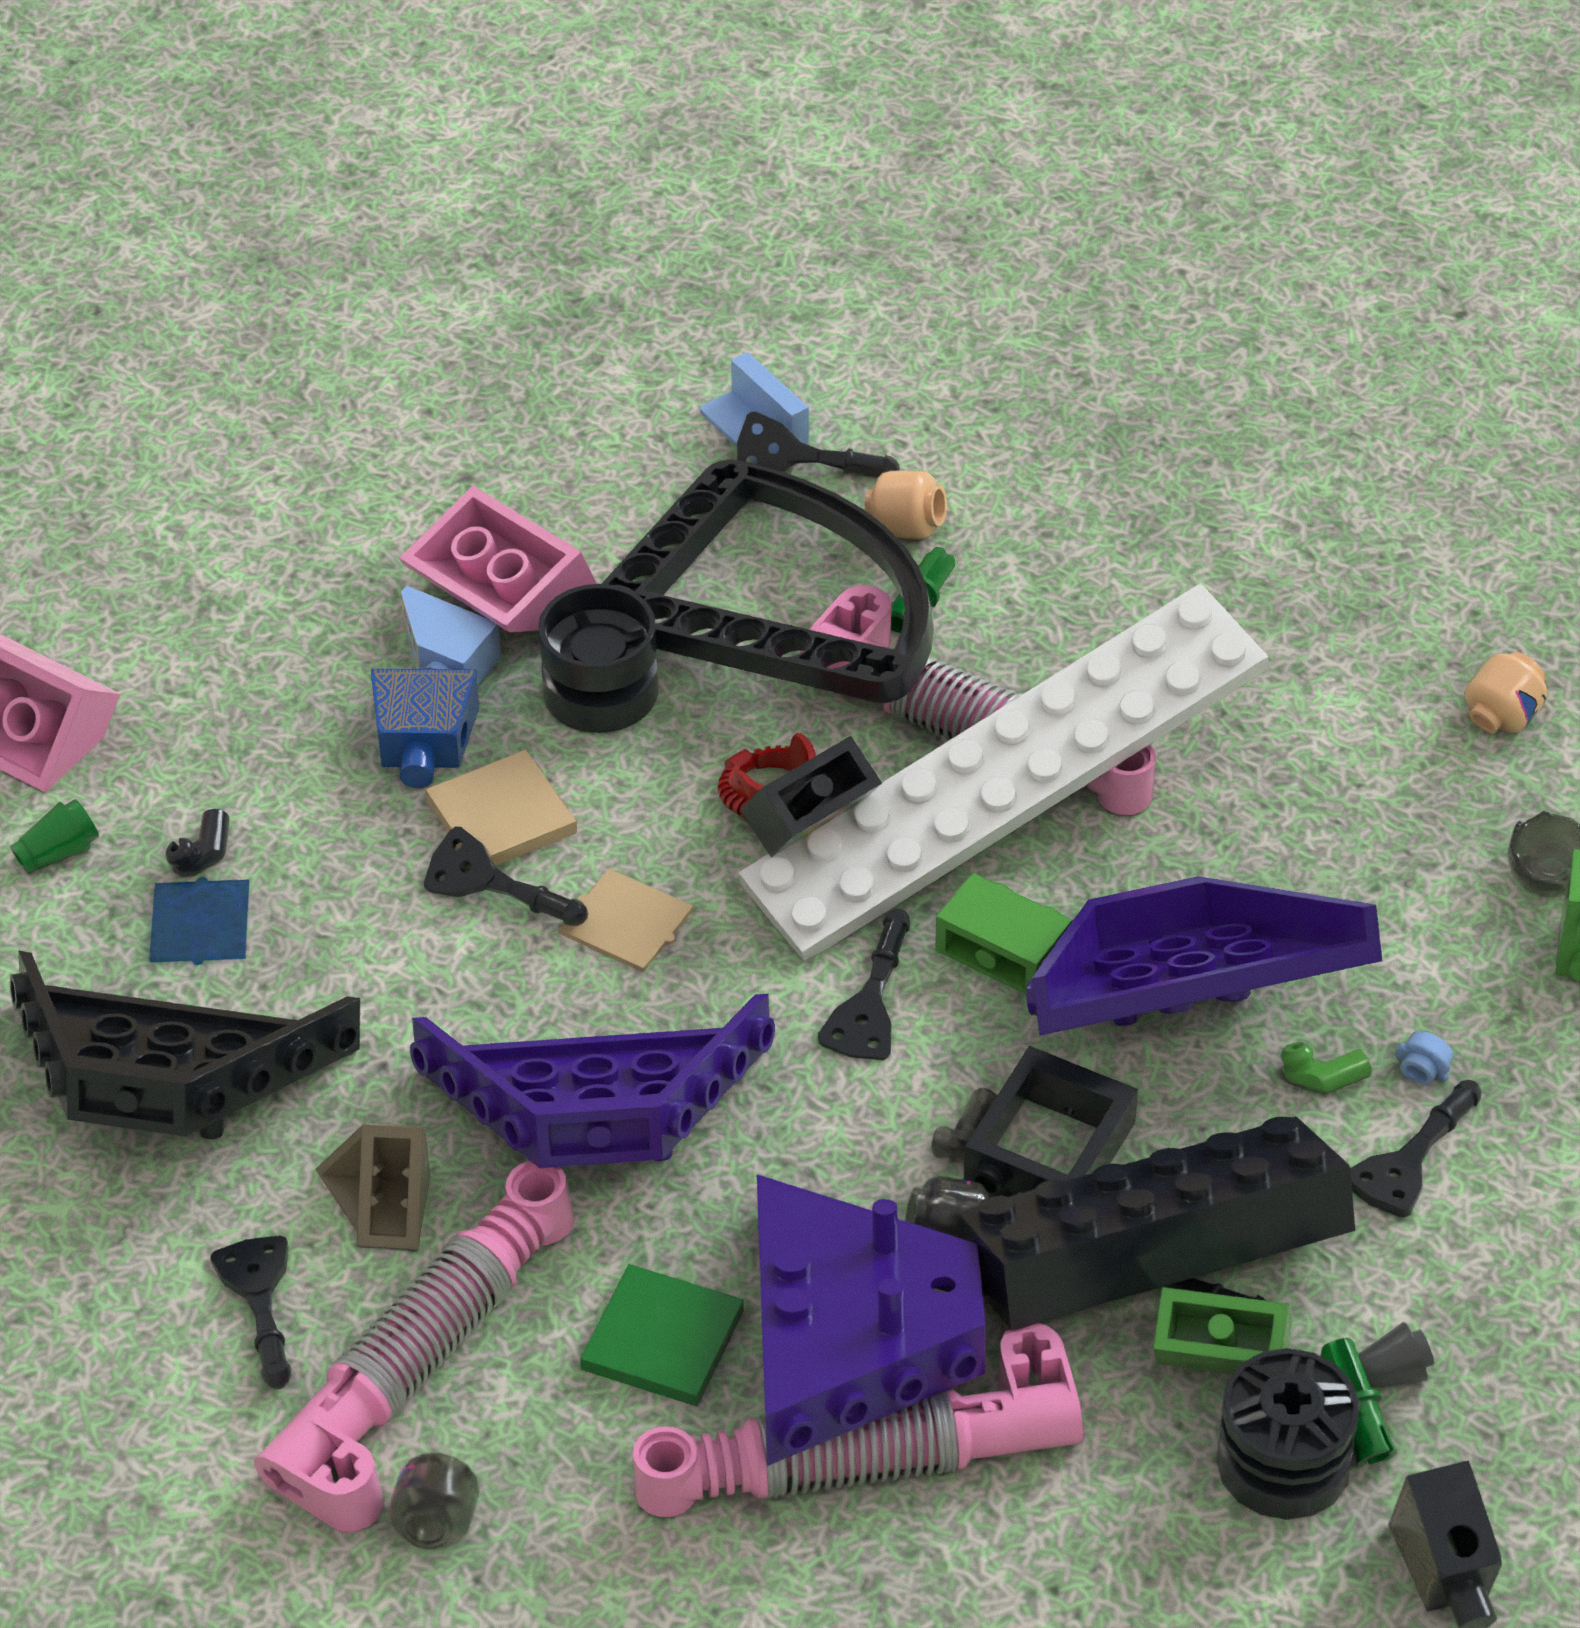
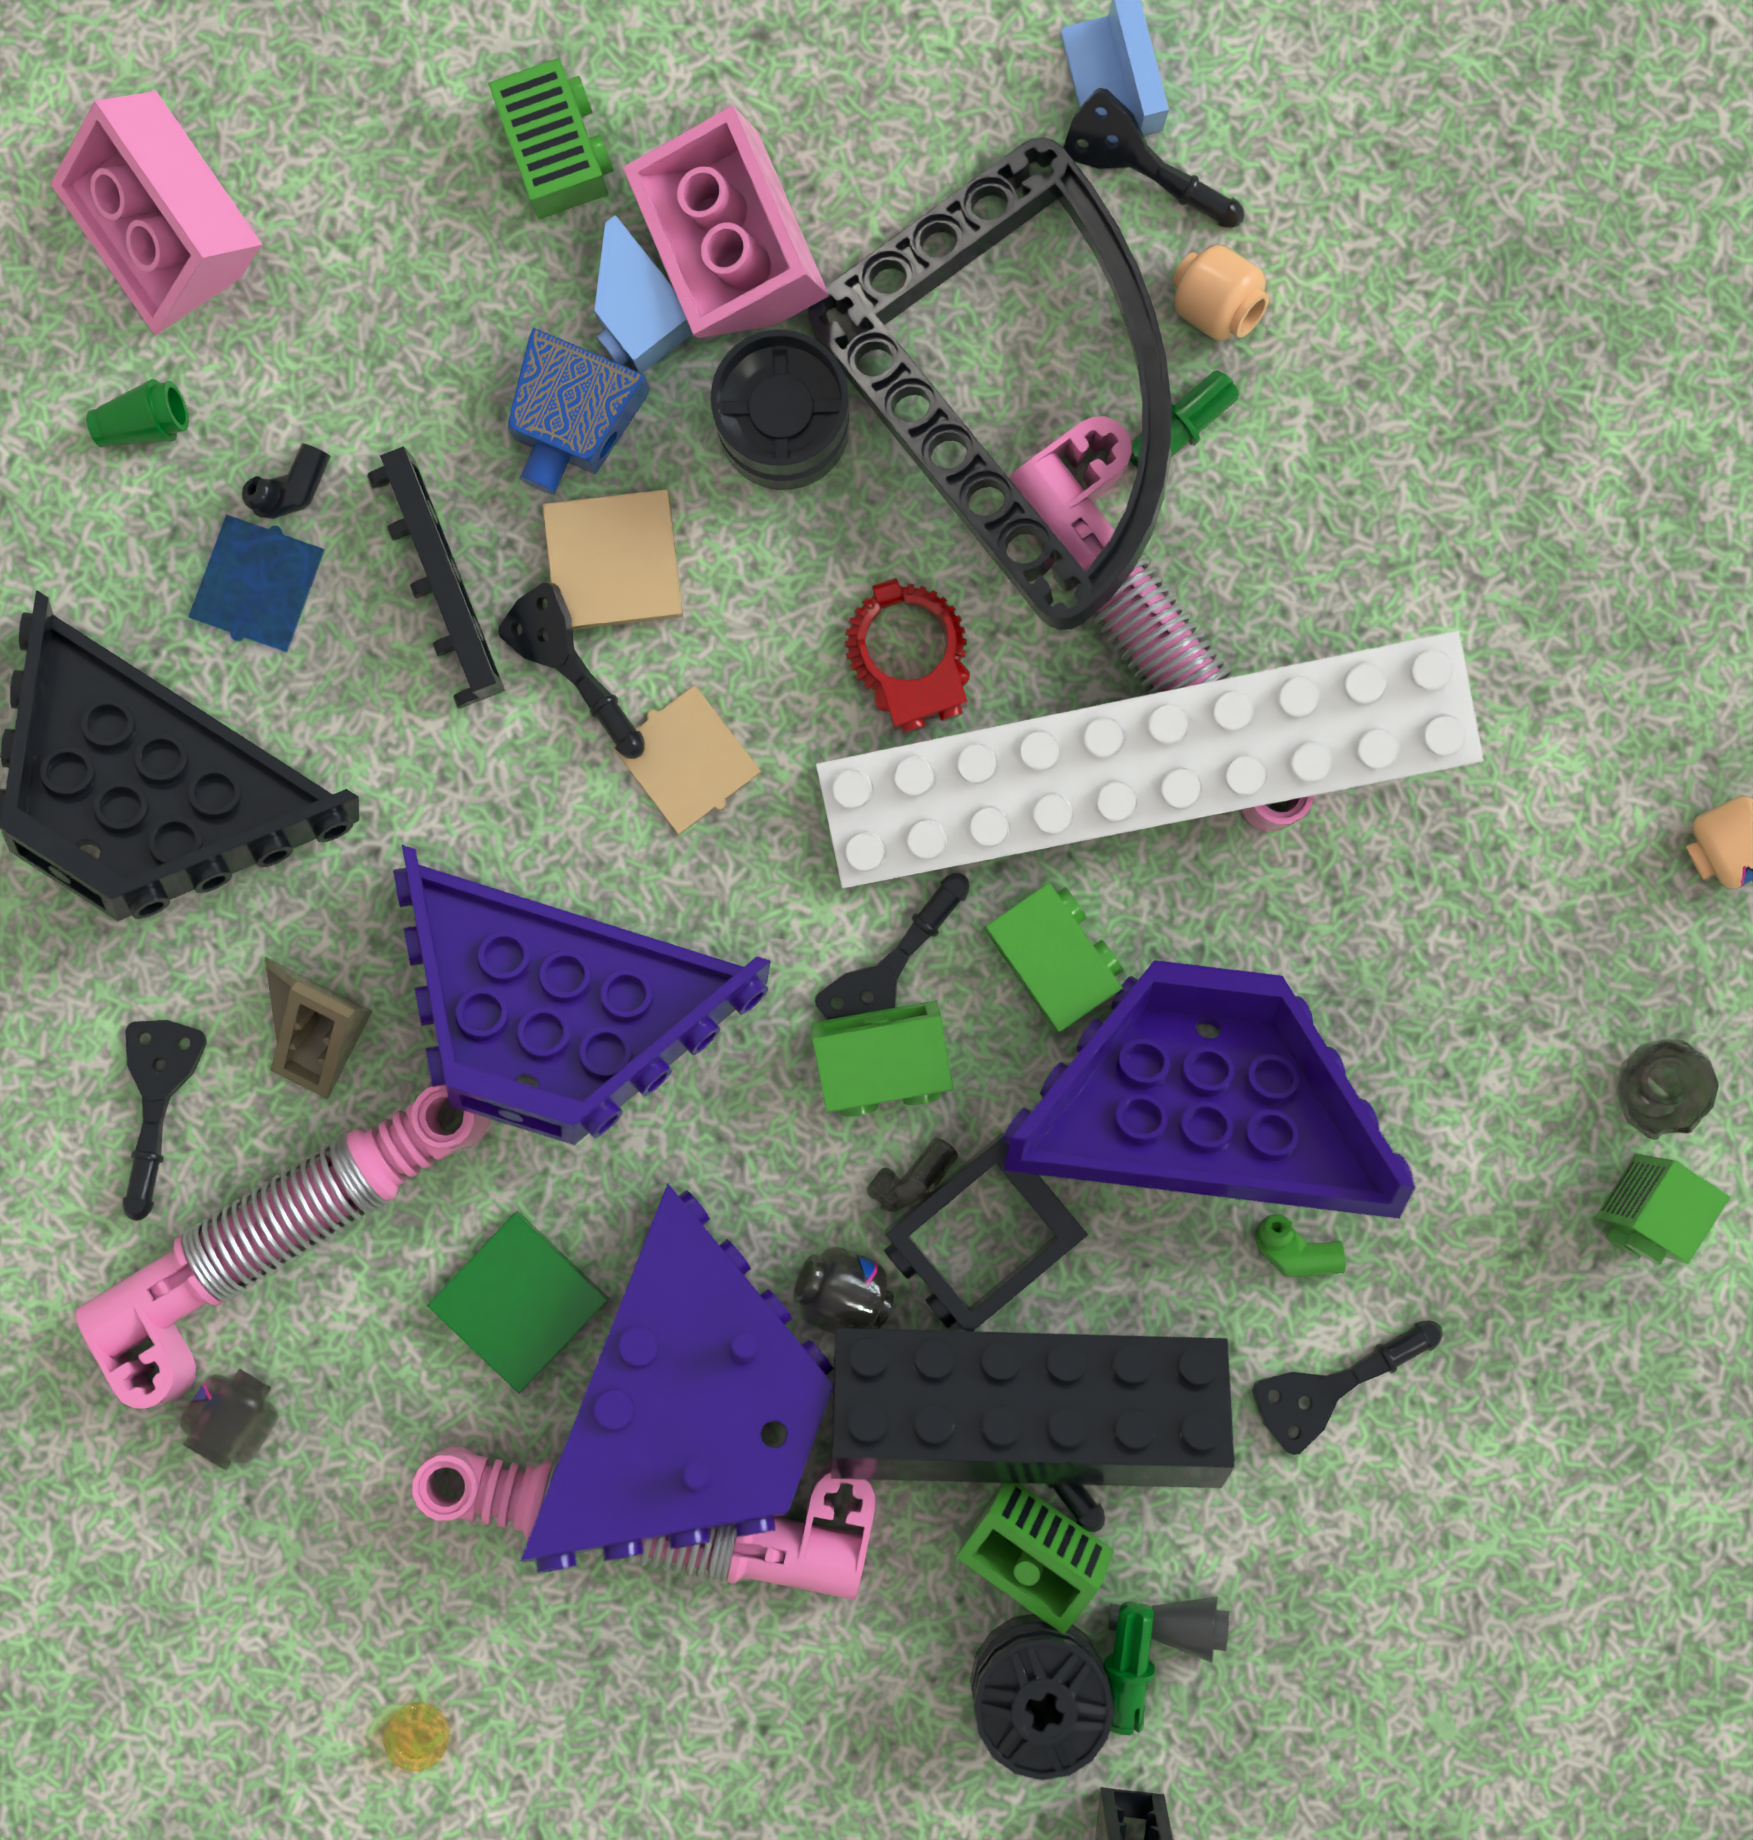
camera: 25 degrees right, 40 degrees up
black brick [740,736,882,857] -> none
light blue plate [1395,1031,1453,1086] -> none
none -> black hinge [367,446,505,709]
none -> bright green brick [488,57,614,220]
none -> bright green brick [812,1000,954,1117]

